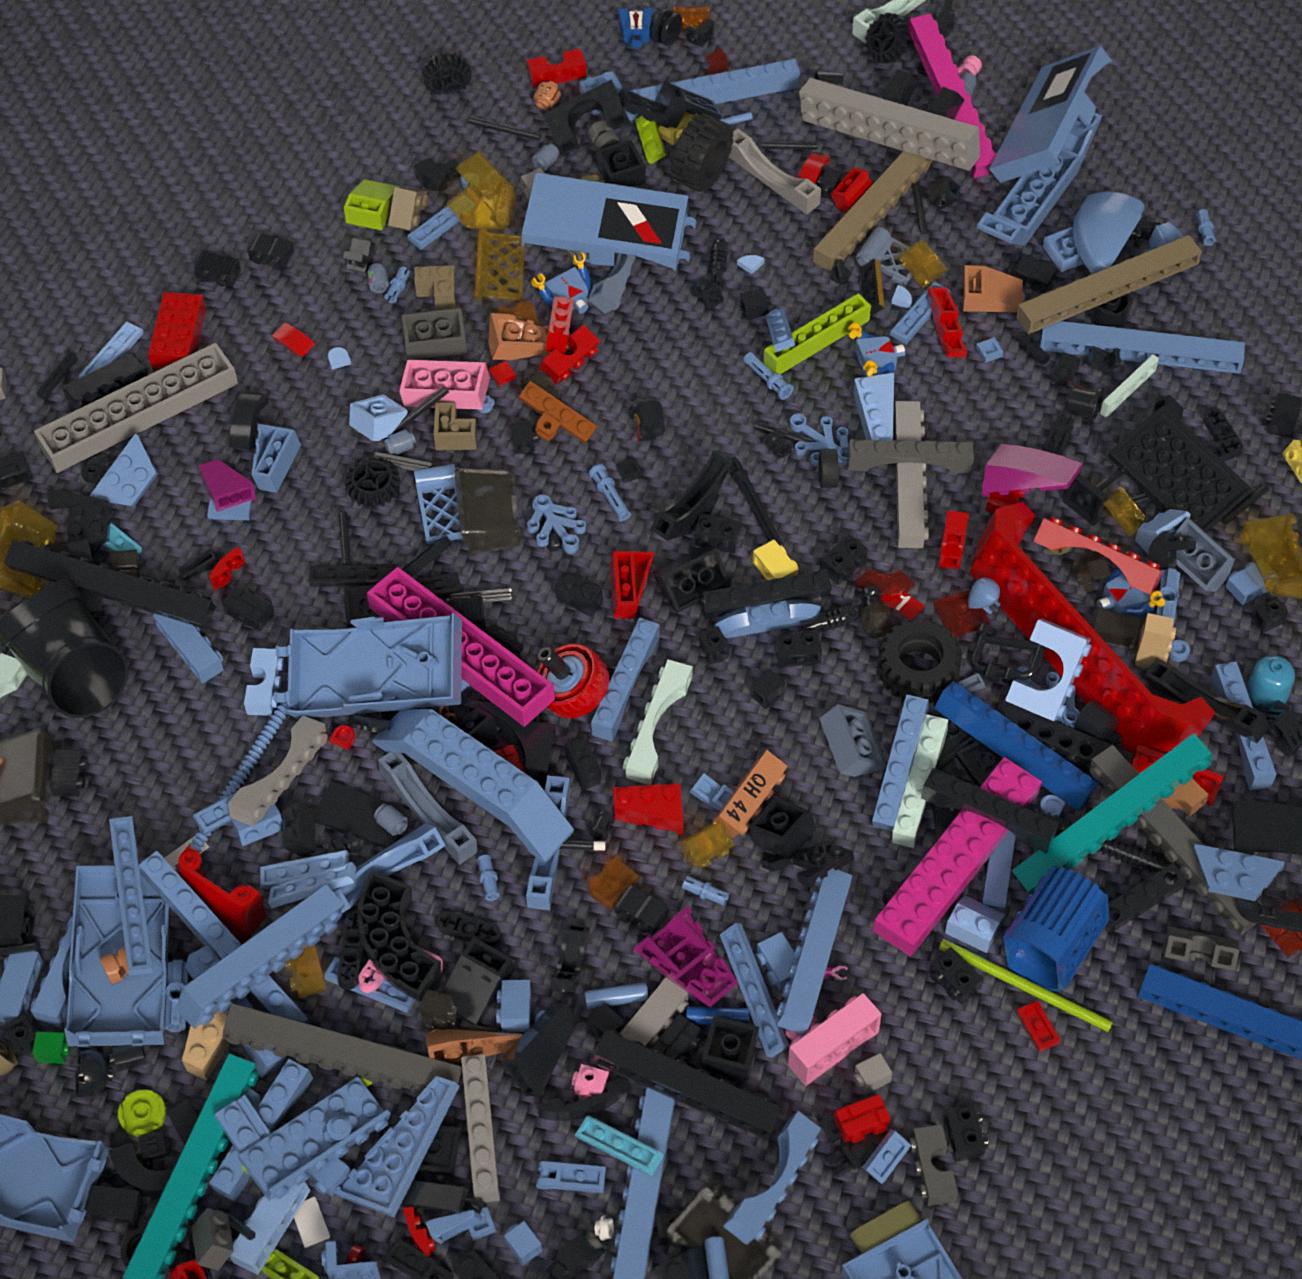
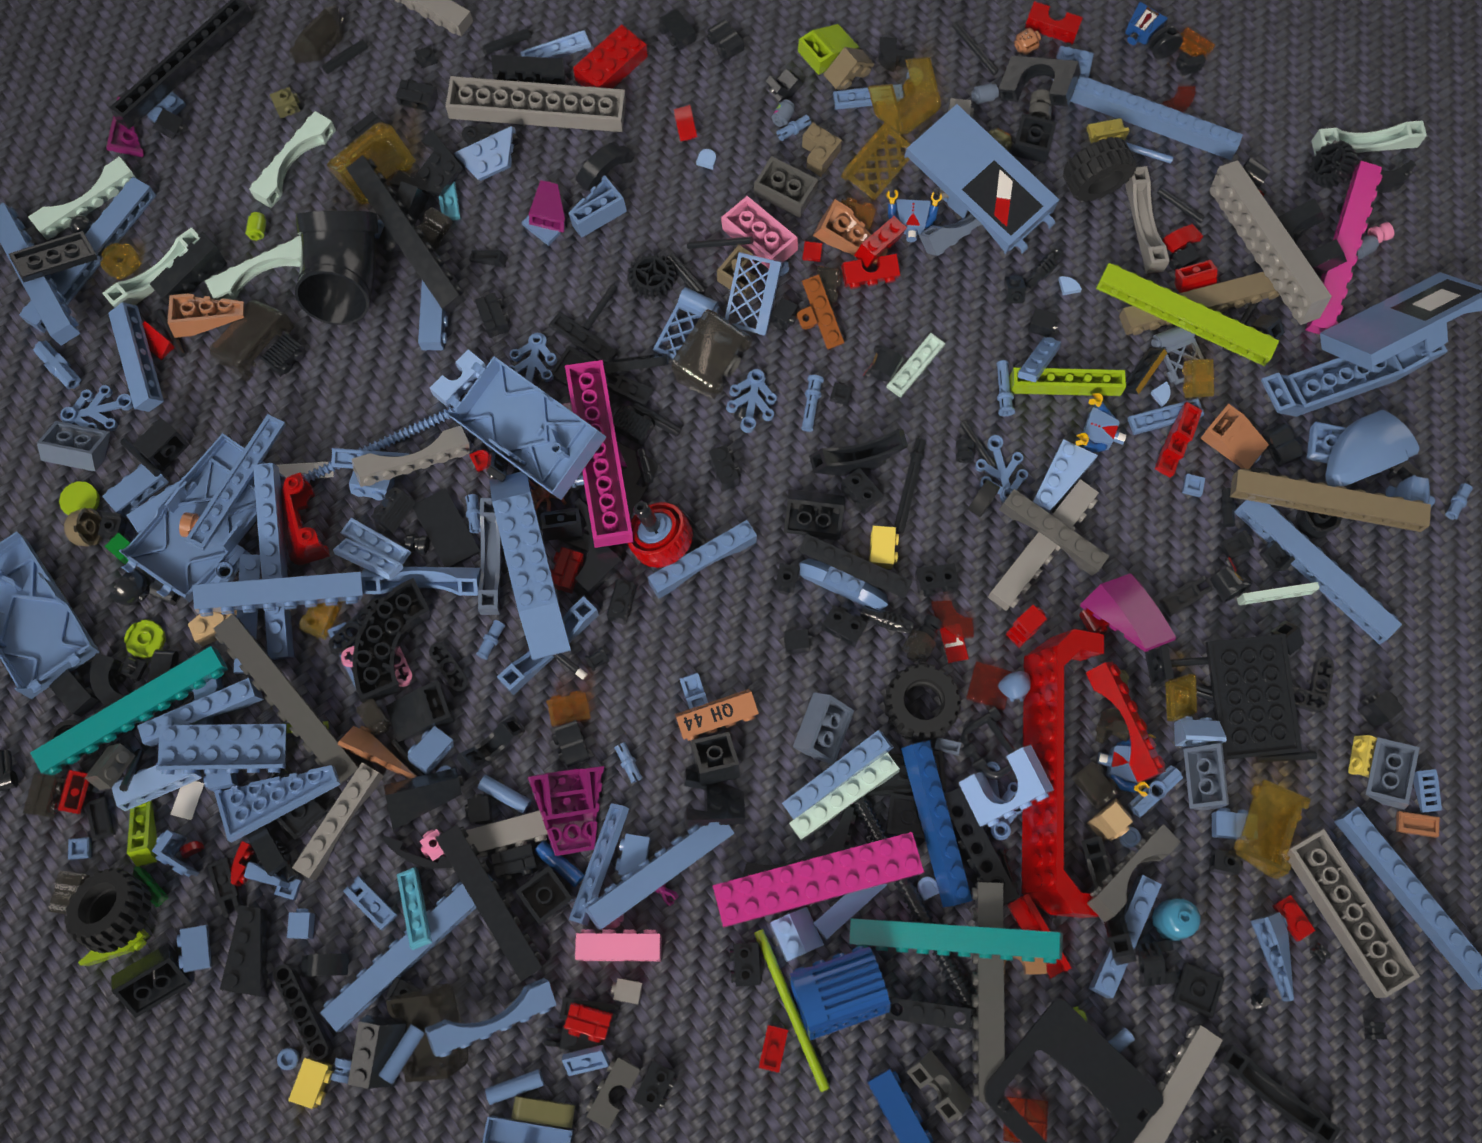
camera: 35 degrees right, 15 degrees up
red slope [209,547,245,591] -> none
medium blue plate [214,1095,271,1154] -> none
medium blue plate [327,1116,351,1141] -> none
light blue slope [349,394,407,441] -> none
sand blue brick [374,804,408,836] -> none
sand blue brick [384,429,416,455] -> none
white plate [595,1216,614,1240] -> none
red wedge [609,551,655,619] -> none
red wedge [613,783,683,835] -> none
black bracket [619,81,722,129] -> none
light aqua arch [623,660,693,785] -> none
lime plate [635,116,667,164] -> none
clear yellow brick [678,821,735,869] -> none
black plate [831,260,850,284] -> none
black arch [921,768,1059,854] -> none
black hat [1076,700,1122,744] -> none
black brick [1148,533,1196,569] -> none
medium blue wing [1193,844,1284,901] -> none
none -> medium blue pin [465,494,481,534]
none -> medium blue piece [485,1069,544,1105]
none -> medium blue plant [509,333,557,383]
none -> medium blue fence [723,252,783,335]
none -> light aqua tile [886,333,945,398]
none -> dark grey arch [1087,824,1181,922]
none -> lime brick [1096,263,1279,366]

